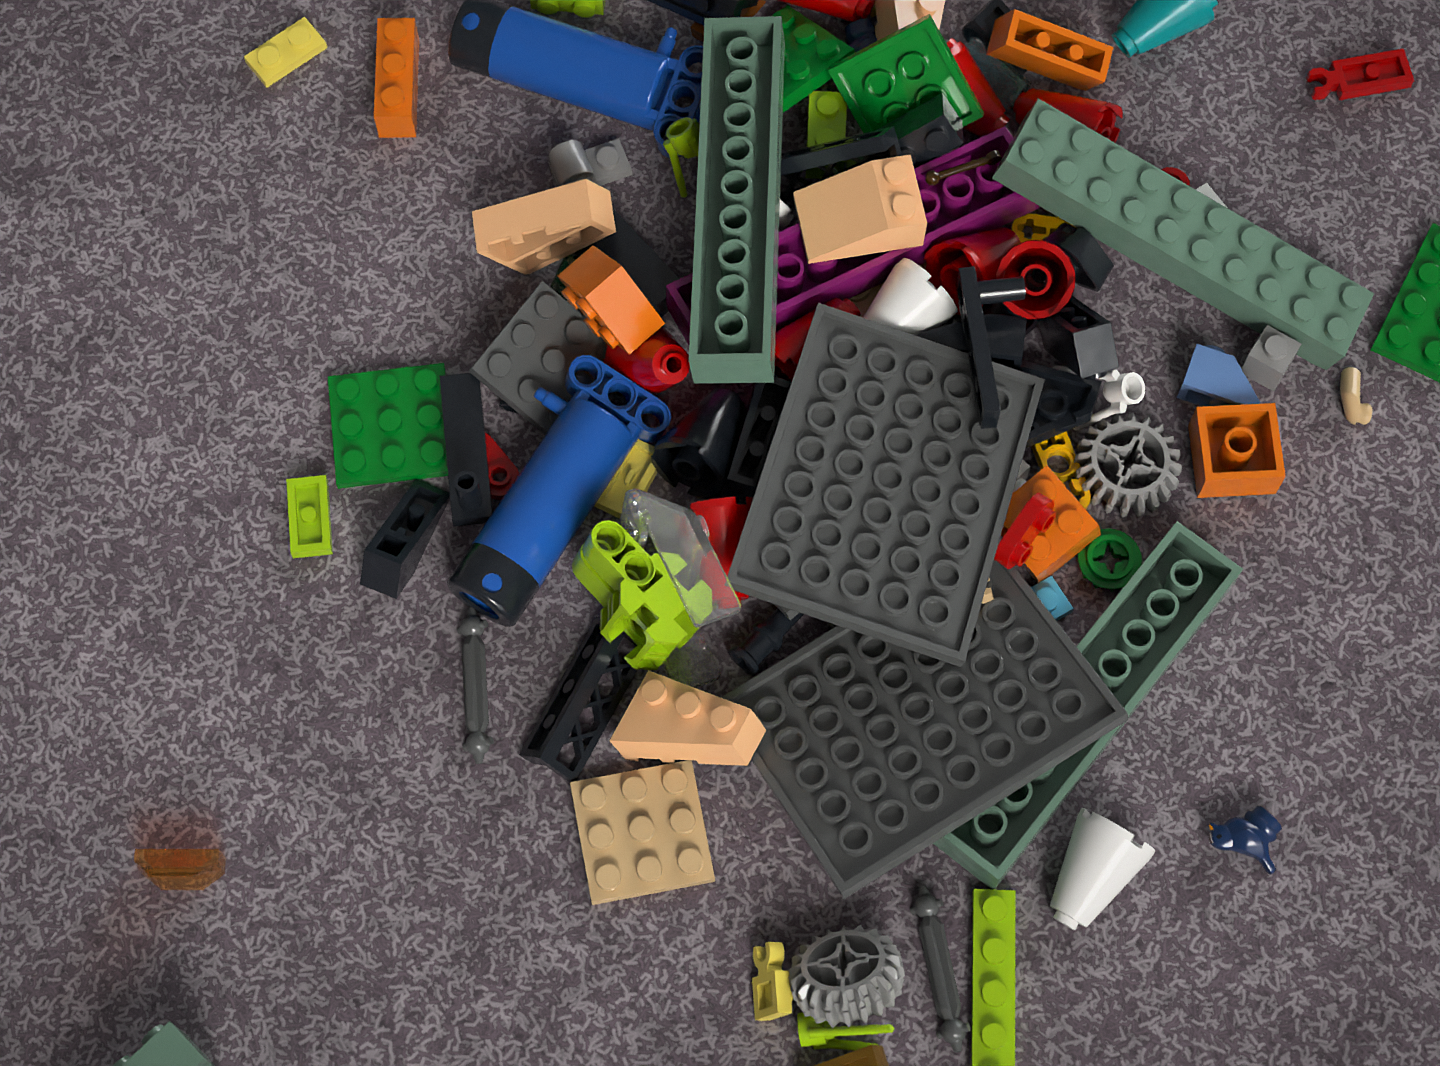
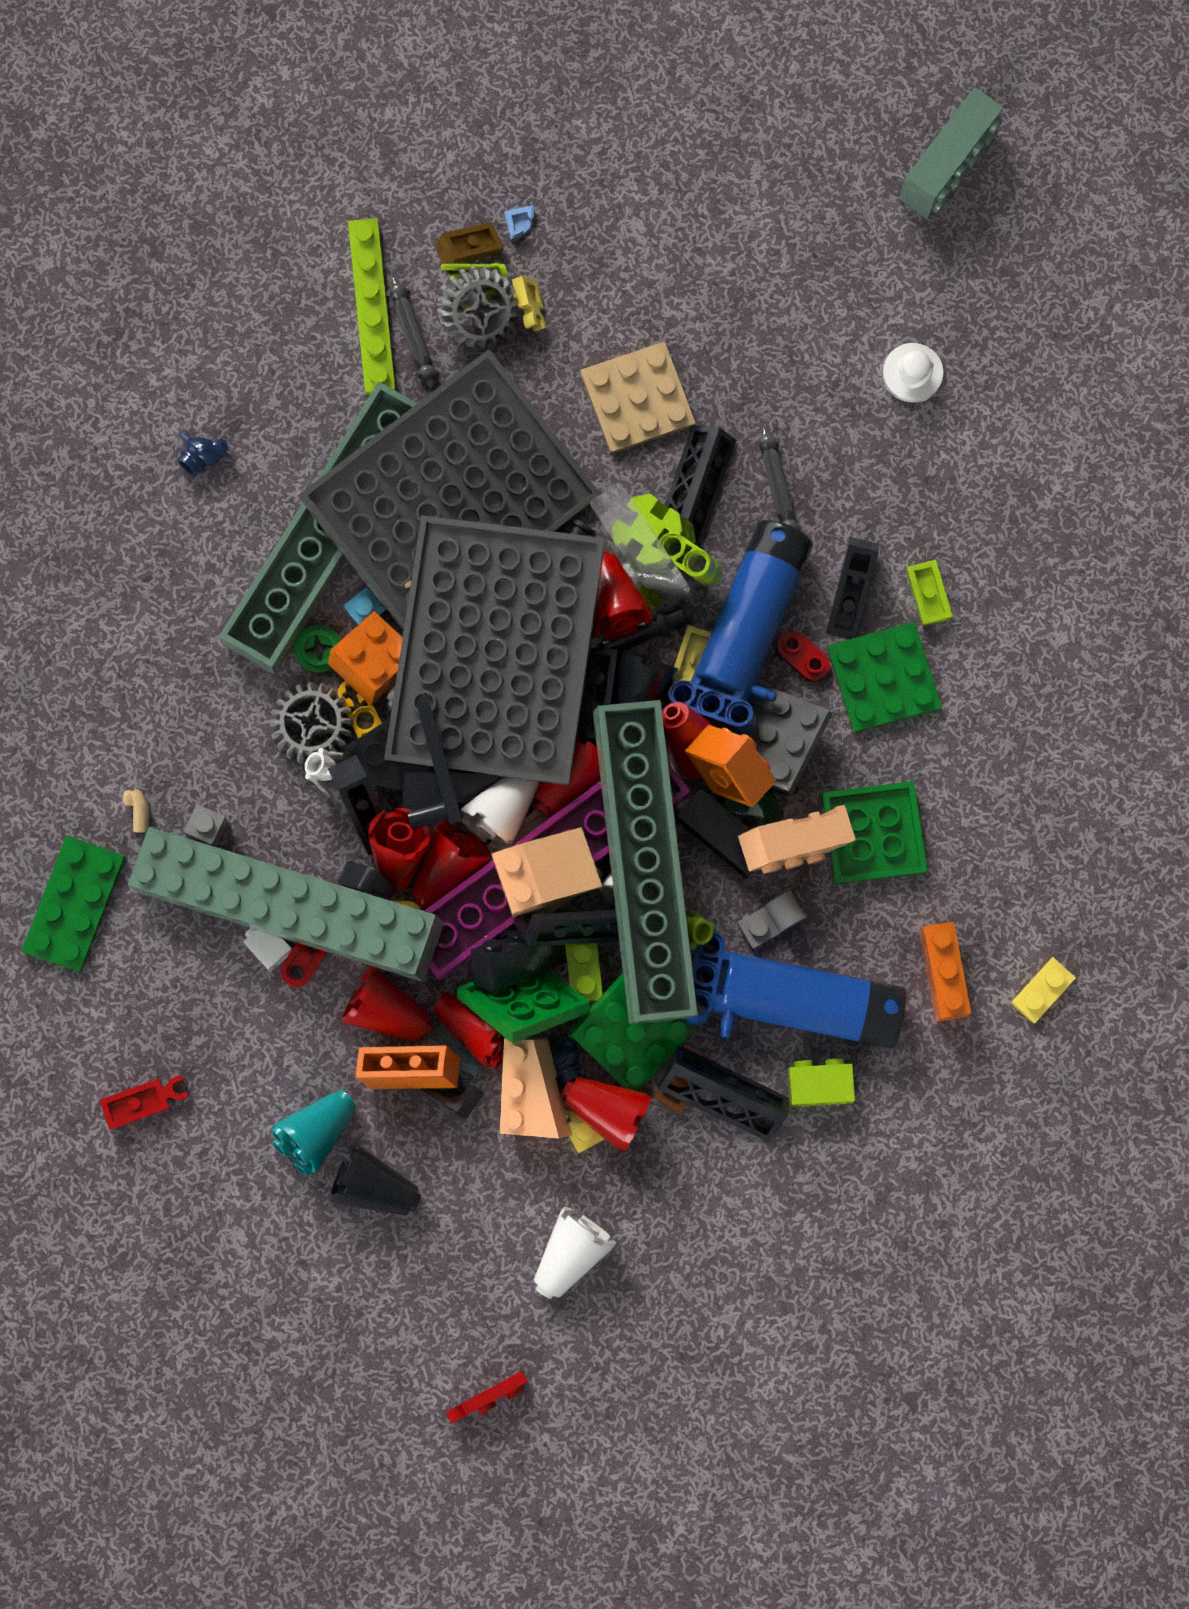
camera: 165 degrees right, 10 degrees up
clear orange slope [134,849,226,890] -> none
black piece [440,373,493,527] -> none
light nougat wedge [609,670,766,766] -> none
dark brown hinge [925,150,1002,186] -> none
red plate [994,492,1056,569] -> none
white cone [1050,808,1155,930] -> none
medium blue slope [1177,344,1261,406] -> none
orange brick [1188,403,1286,498] -> none
none -> green plate [821,781,928,885]
none -> white plate [883,343,943,403]

